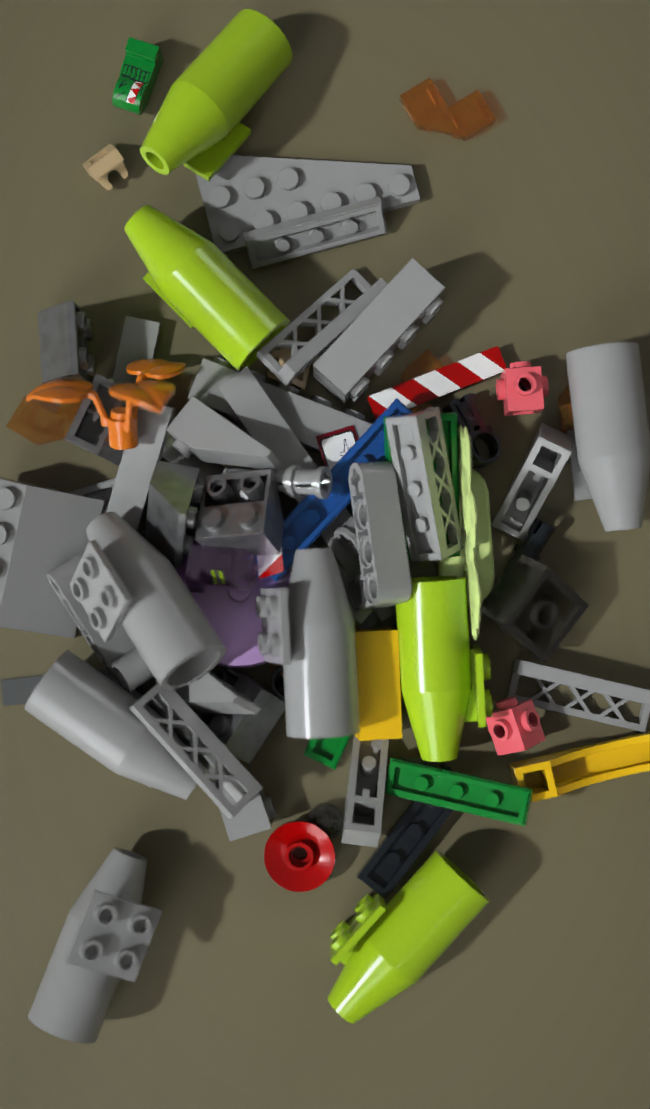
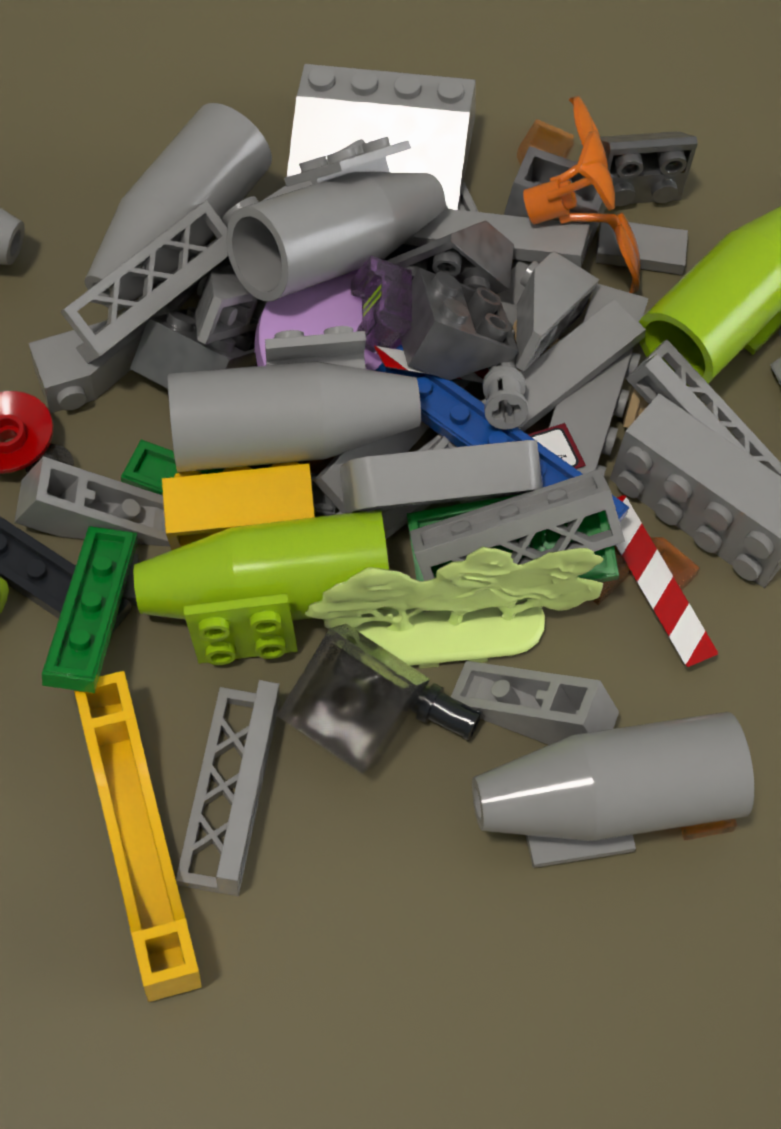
camera: 80 degrees right, 25 degrees down
black piece [442,393,501,468] -> none
coral brick [486,696,546,756] -> none
coral brick [496,361,549,416] -> none

